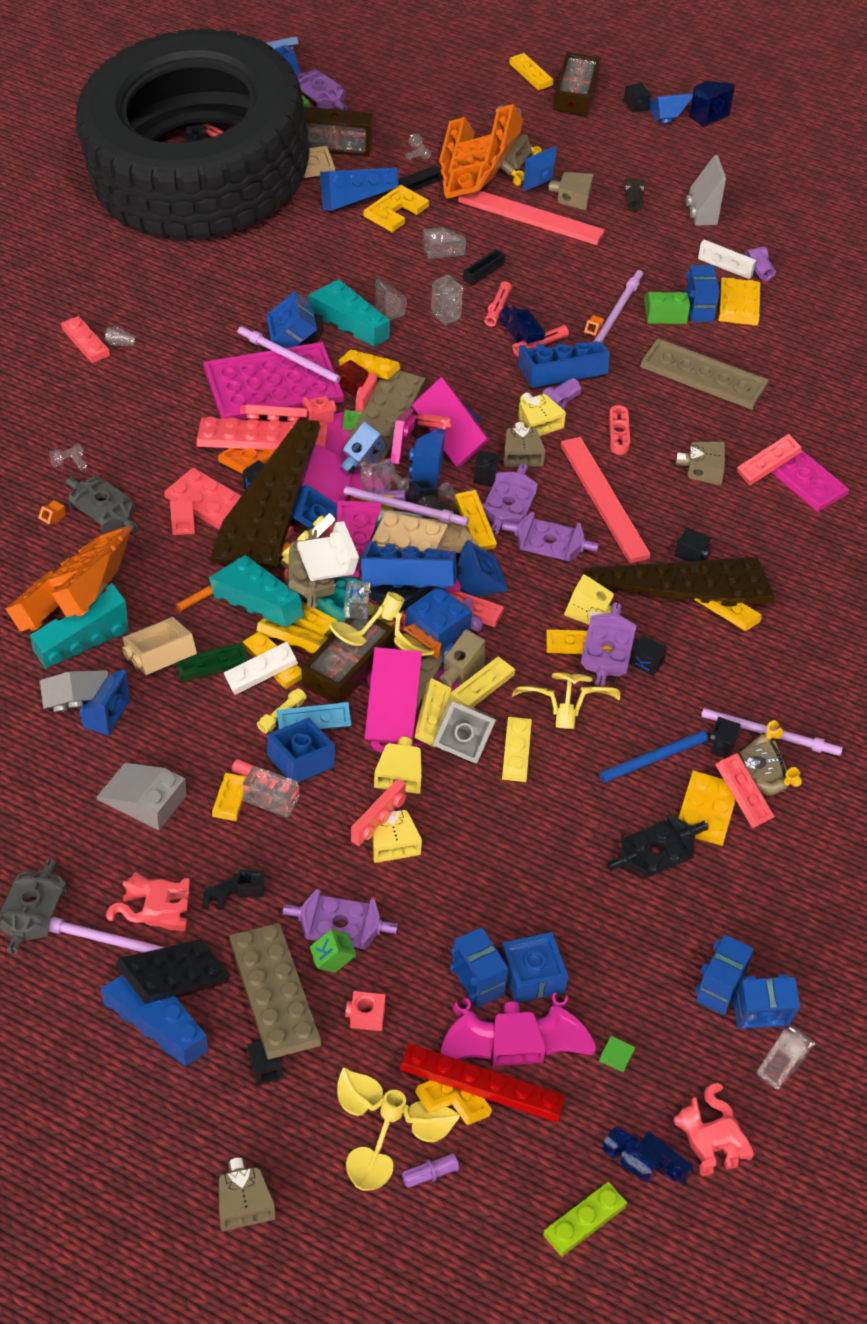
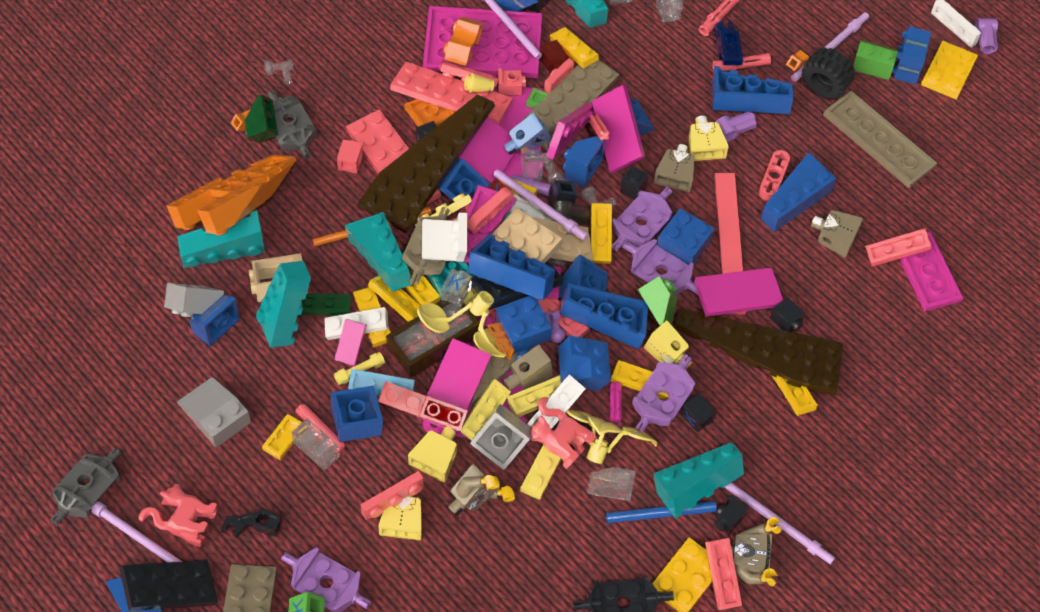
camera: 20 degrees right, 10 degrees up
none -> dark green slope [245,94,278,143]
none -> teal wedge [256,261,311,348]
none -> tile [334,319,367,366]
none -> slope [378,381,468,431]
none -> orange brick [443,17,484,66]
none -> dark tan torso [448,464,515,516]
none -> light yellow cone [464,73,494,93]
none -> coral beam [467,187,514,234]
none -> white plate [527,375,585,429]
none -> coral animal [530,397,597,469]
none -> blue slope [558,335,611,391]
none -> blue wedge [560,283,648,349]
none -> clear slope [587,467,636,501]
none -> dark pink axle [610,382,622,423]
none -> slope [638,276,678,325]
none -> teal wedge [653,442,744,519]
none -> blue brick [657,208,715,265]
none -> dark pink tile [694,268,783,317]
none -> blue wedge [761,152,836,232]
none -> black tyre [801,47,856,100]

